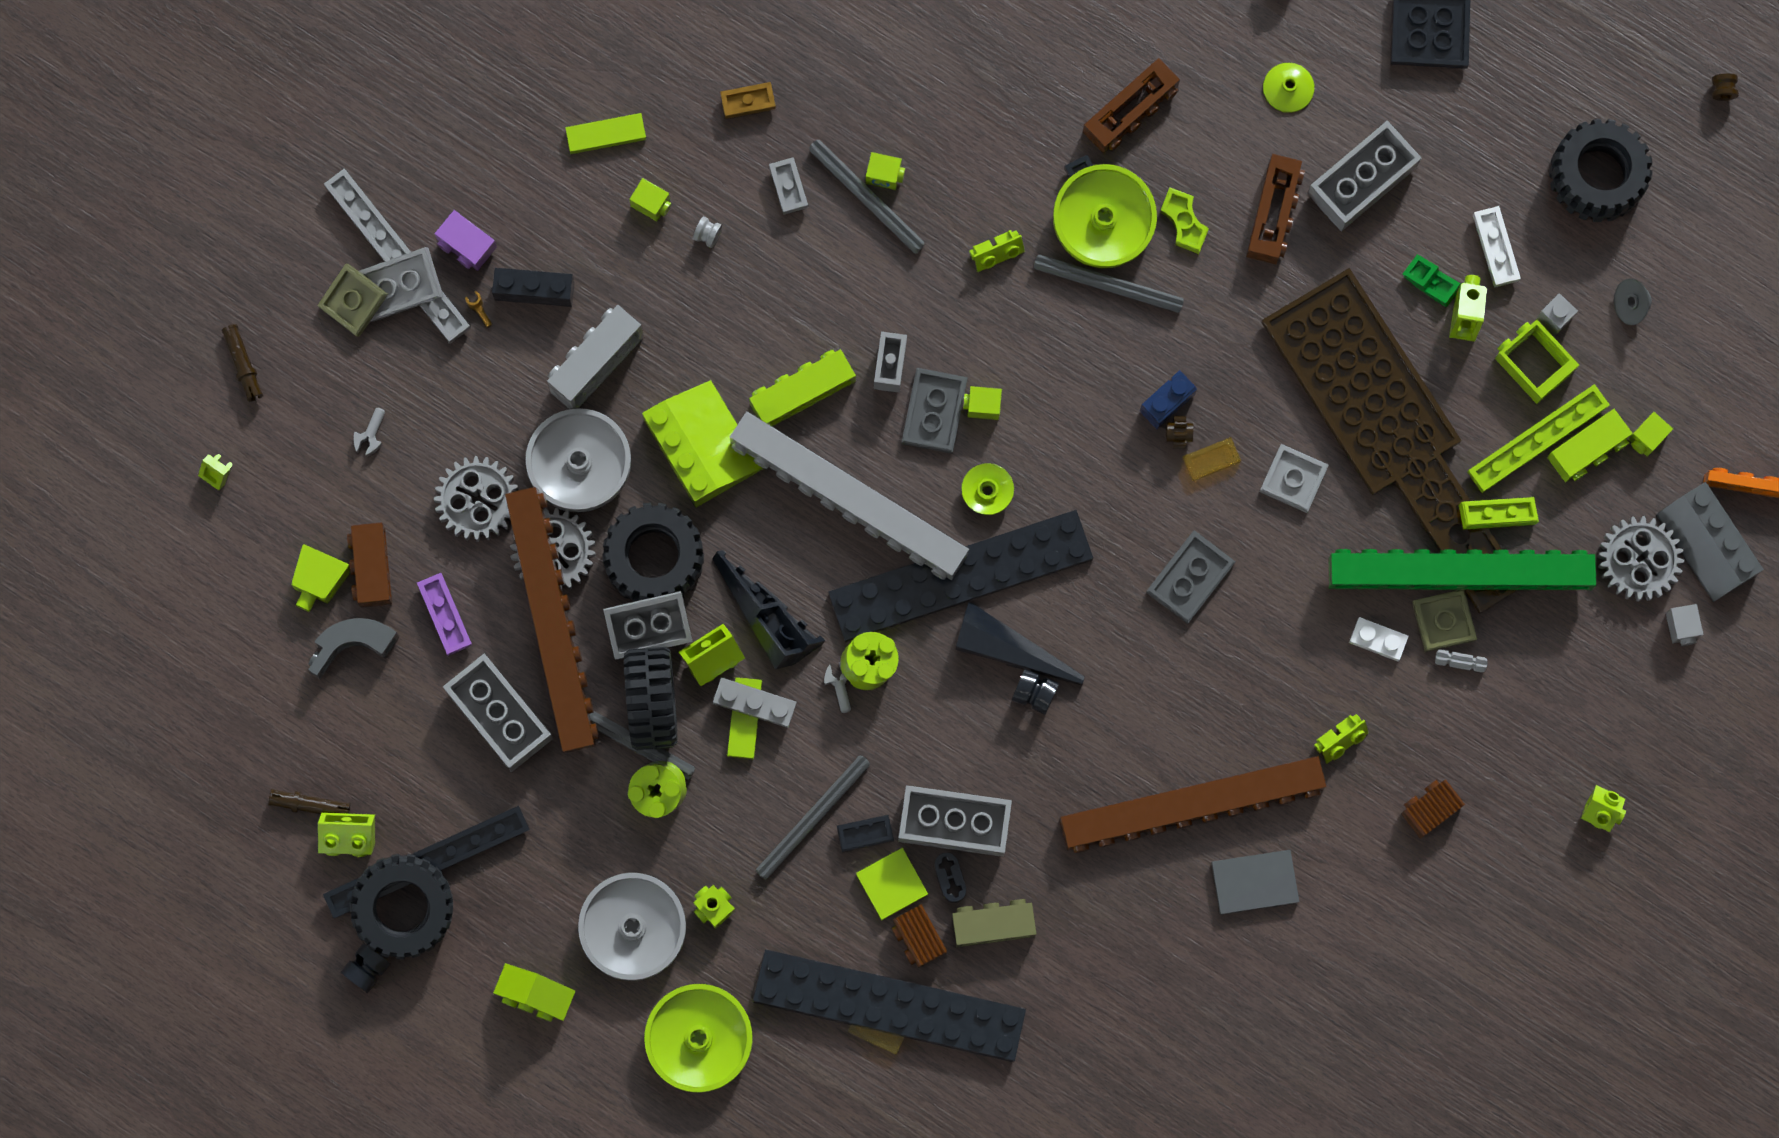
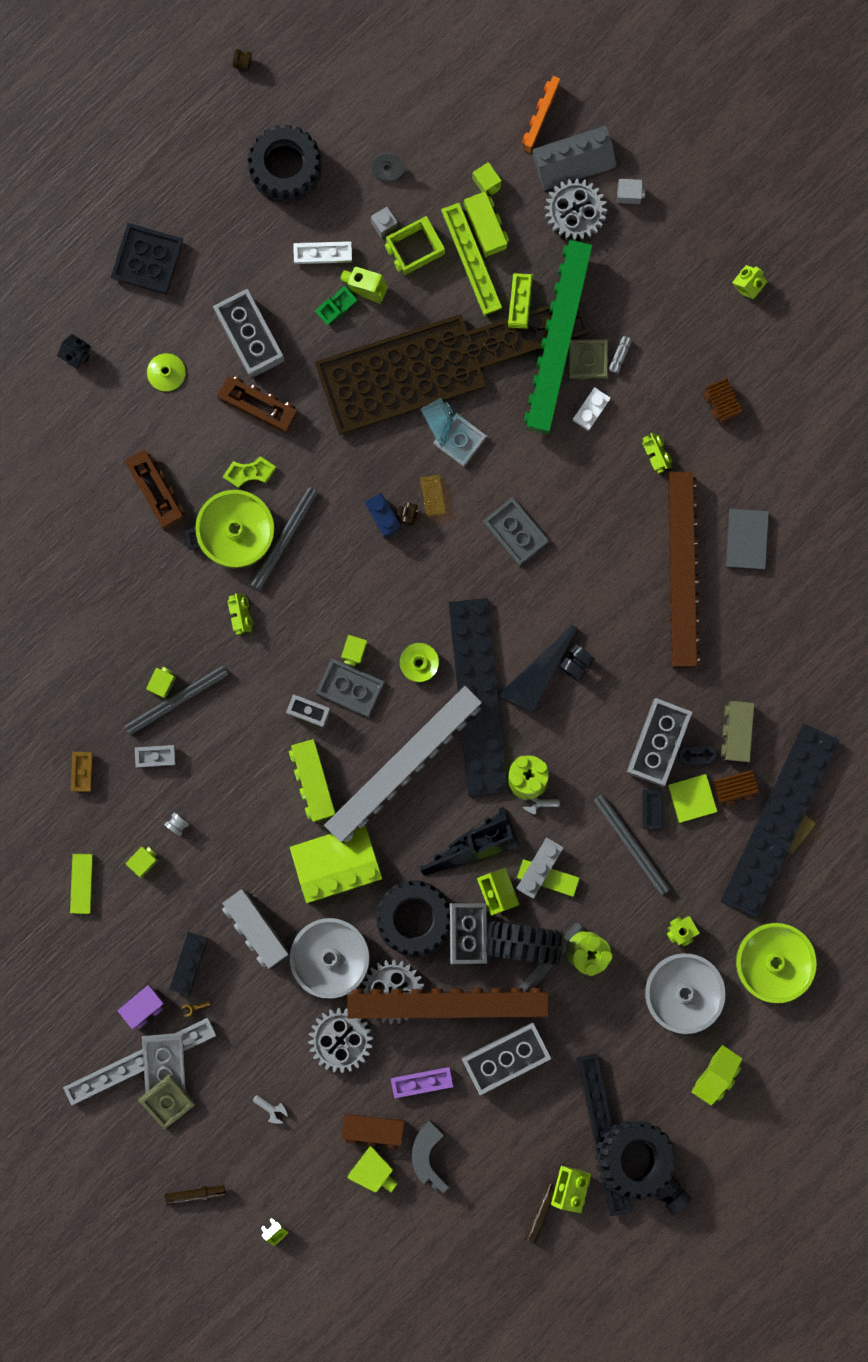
camera: 75 degrees left, 5 degrees up
none -> clear light blue slope [421,398,454,447]

